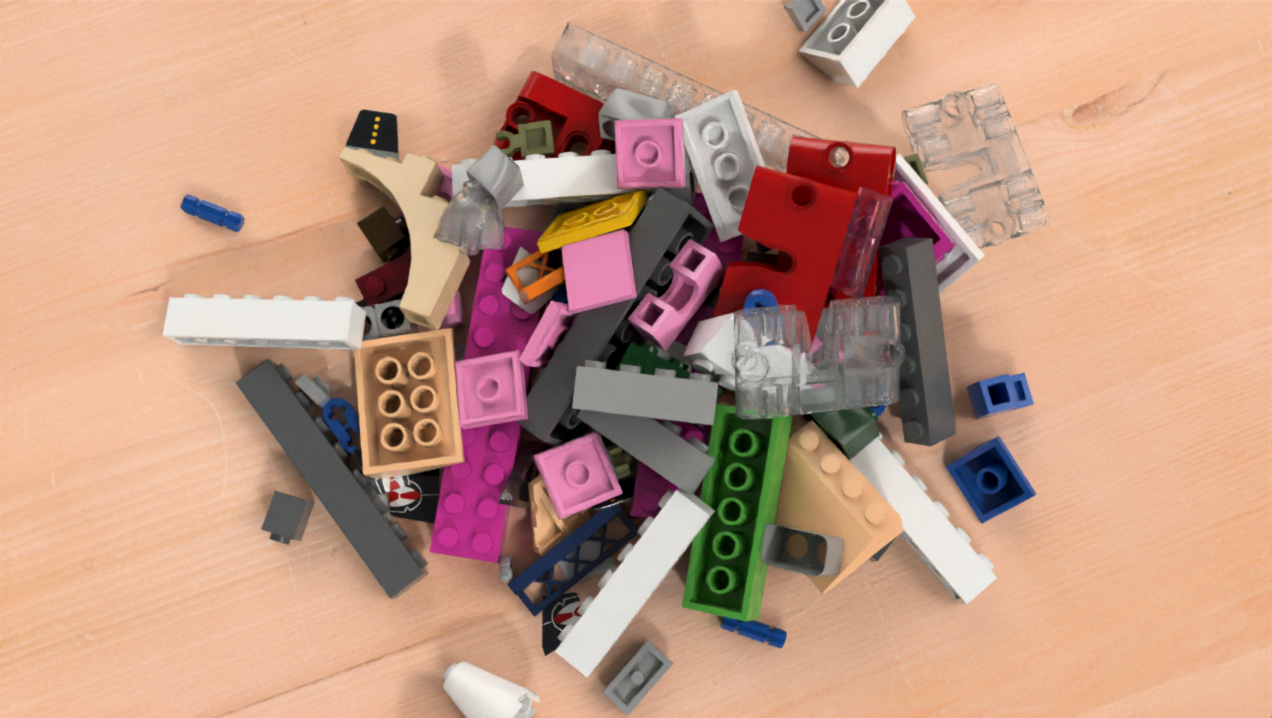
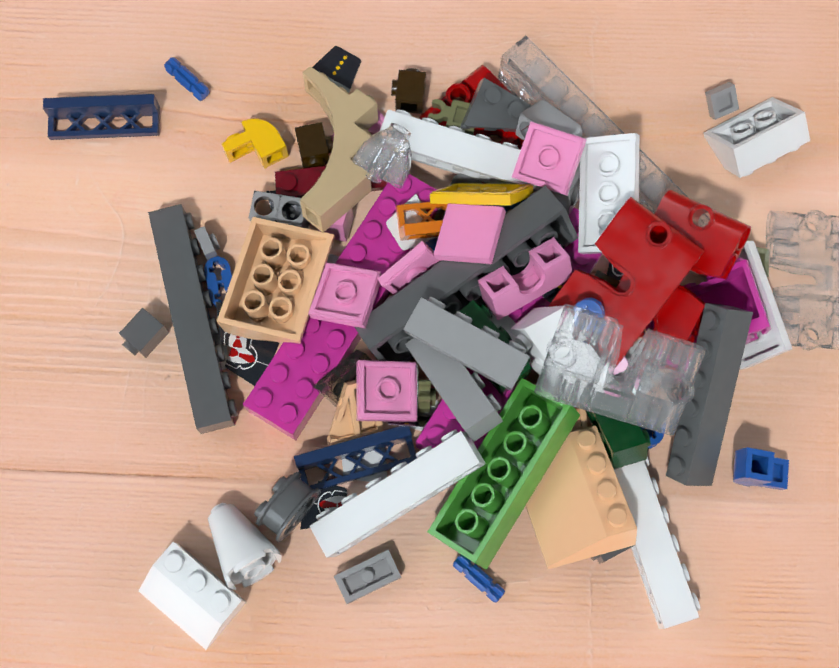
camera: 20 degrees right, 5 degrees down
white brick [163,294,366,350] -> none
light grey piece [466,145,524,212] -> none
light grey piece [499,555,513,582] -> none
light grey piece [761,523,844,577] -> none
clear pink plate [830,187,894,298] -> none
blue slope [945,436,1036,523] -> none
none -> dark blue fence [43,94,160,140]
none -> yellow brick [221,119,289,169]
none -> dark grey wheel [254,472,321,542]
none -> dark brown brick [391,68,426,114]
none -> dark grey wing [460,78,532,132]

